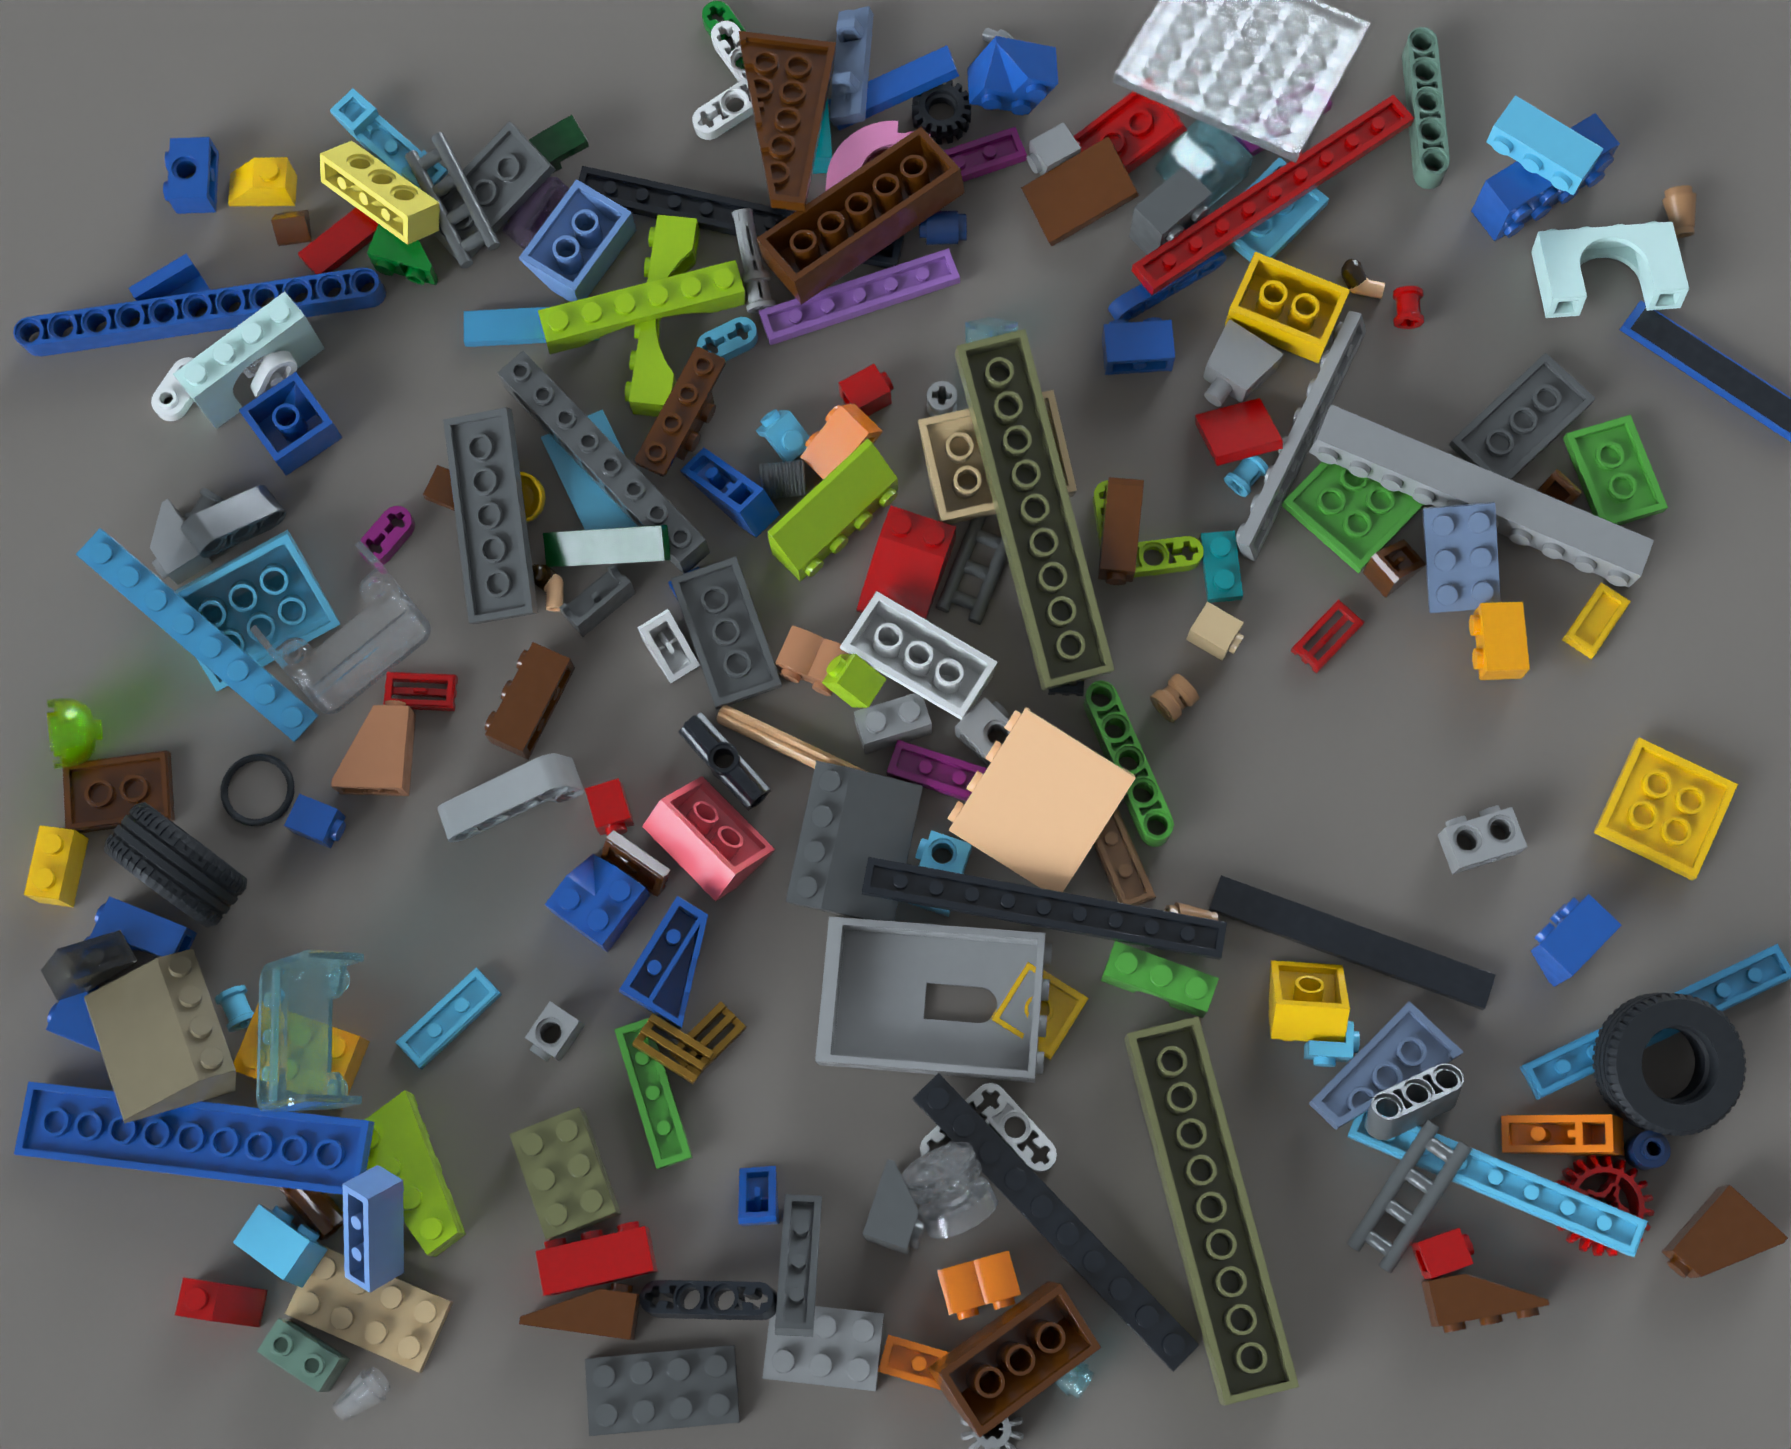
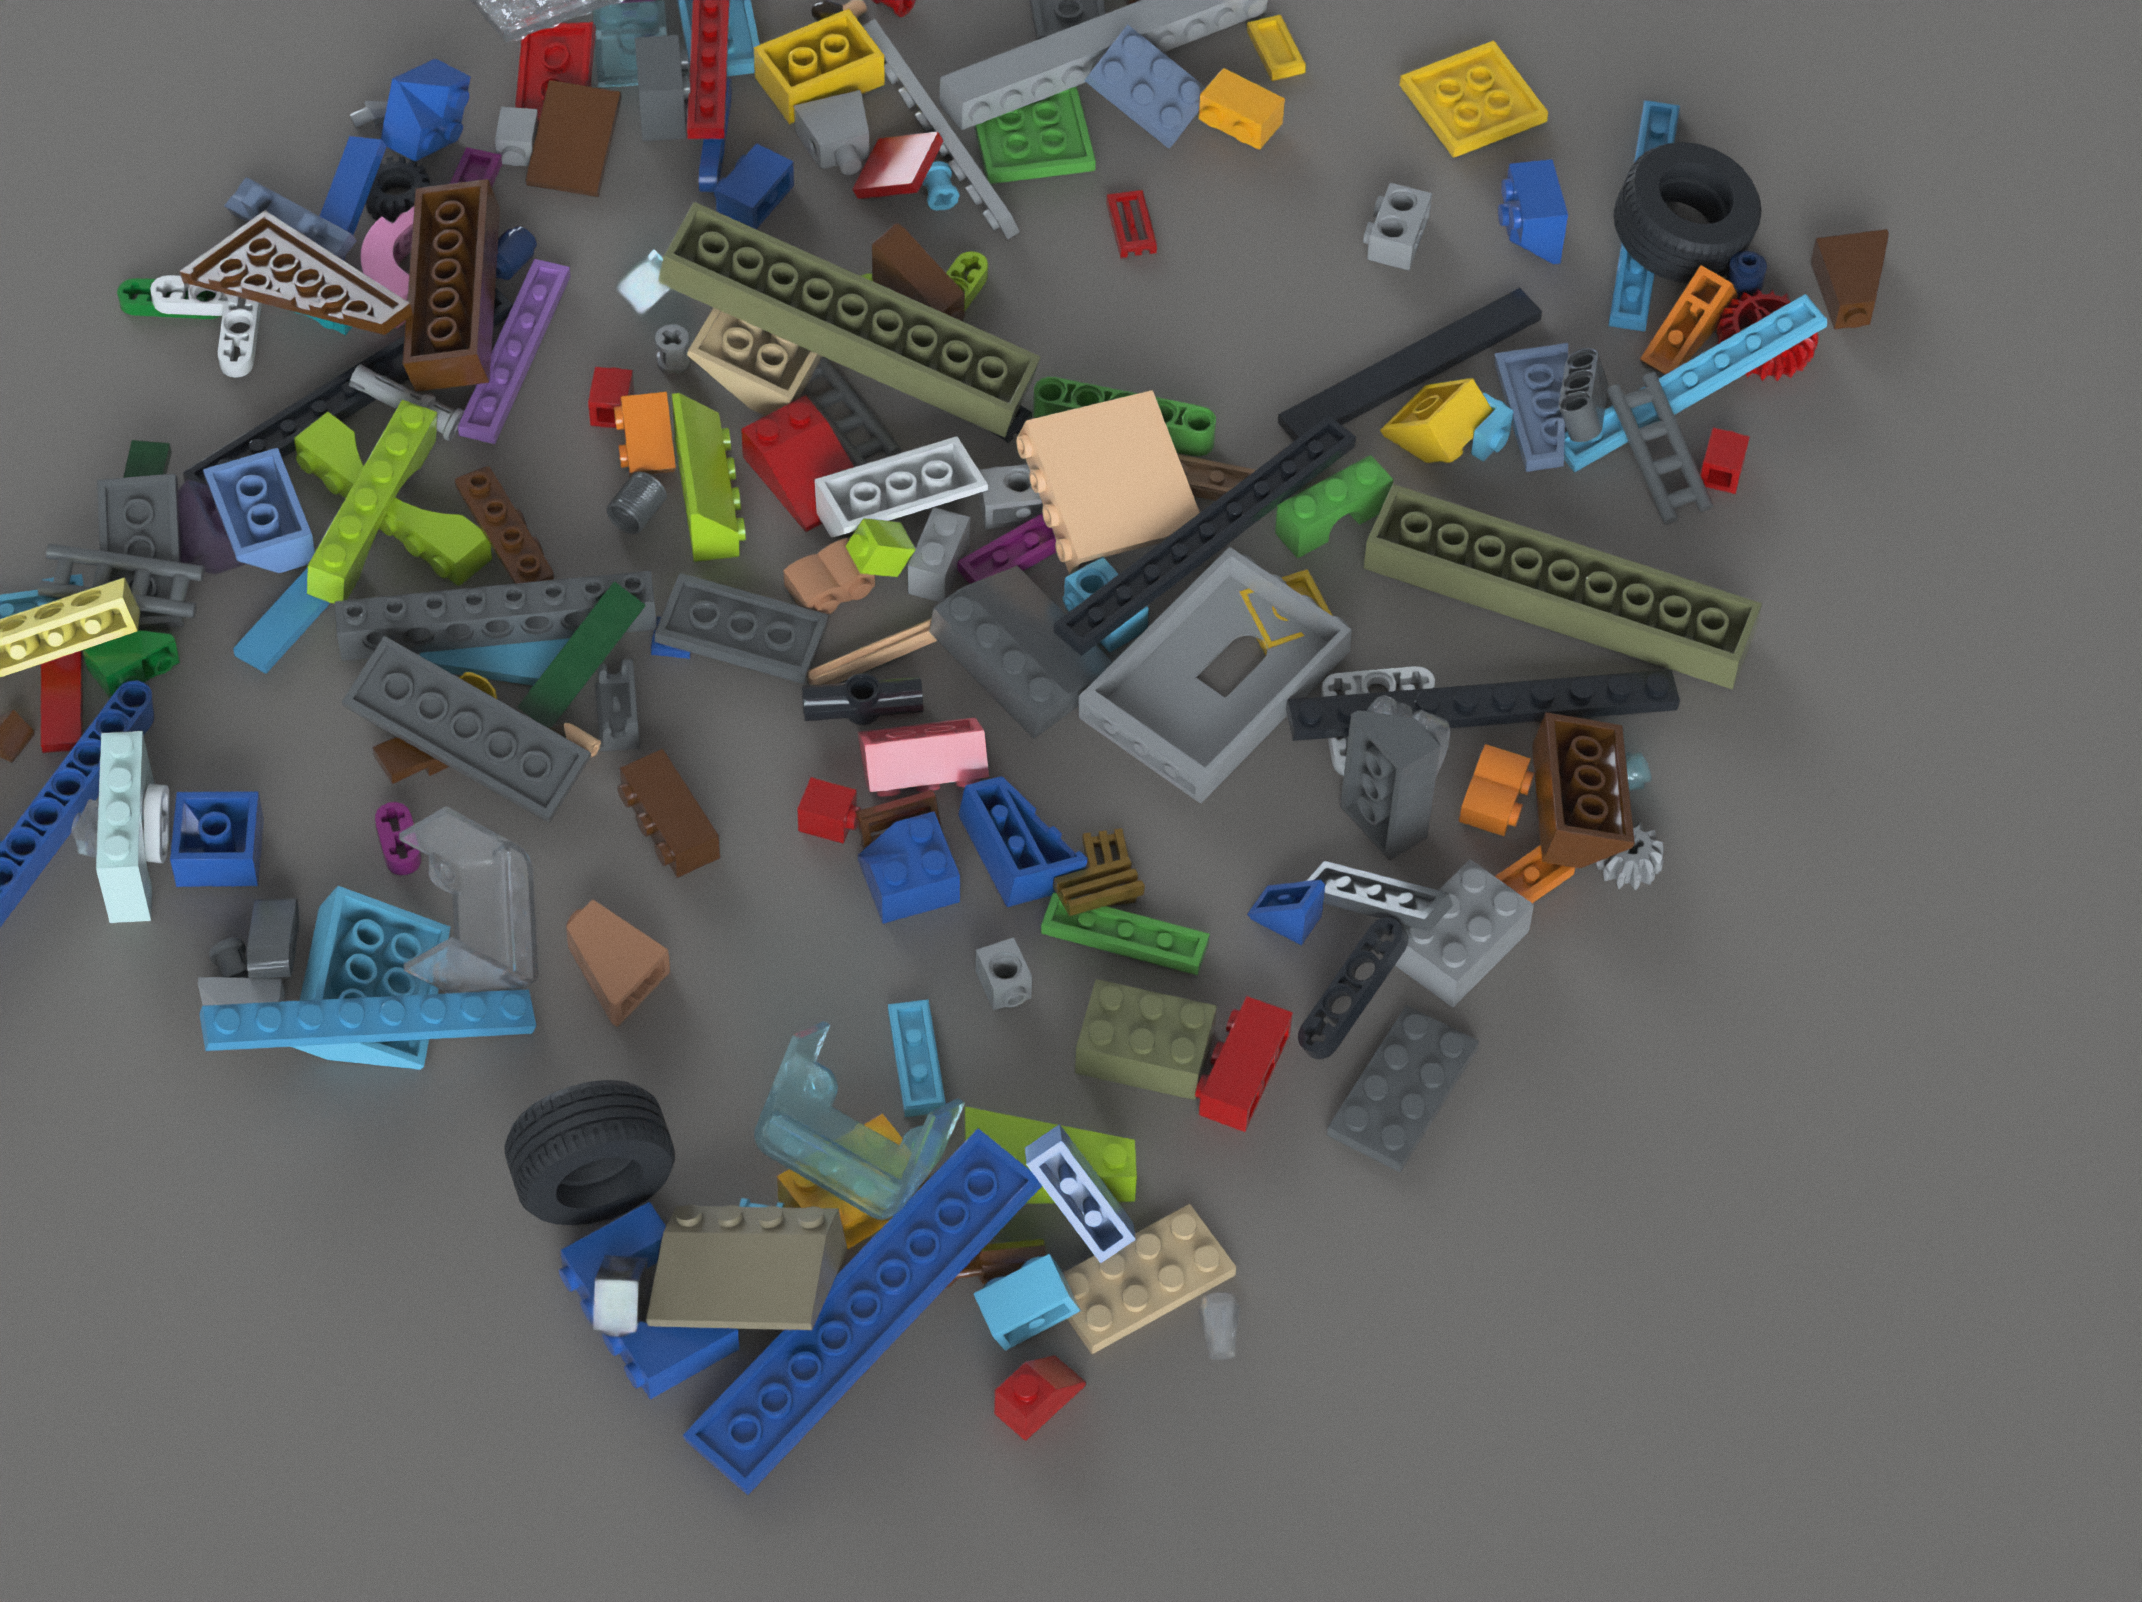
camera: 60 degrees left, 20 degrees down
yellow brick [24,825,89,907] -> none
clear neon green cylinder [46,698,103,769] -> none
reddish brown tile [62,750,175,833] -> none
white plate [151,357,194,421] -> none
black tyre [220,754,295,826] -> none
sand green brick [257,1318,350,1392] -> none
blue brick [284,794,346,848] -> none
red tile [383,672,458,711] -> none
light grey beam [437,753,585,842] -> none
reddish brown slope [519,1283,640,1340] -> none
white slope [638,609,700,683] -> none
blue slope [680,448,780,538] -> none
medium azure beam [696,317,758,361] -> none
medium azure bracket [756,409,810,462] -> none
medium nougat wheel [1150,674,1199,723] -> none
tan brick [1186,602,1244,661] -> none
teal plate [1199,530,1243,603] -> none
reddish brown slope [1363,539,1426,598] -> none
reddish brown slope [1421,1274,1549,1333] -> none

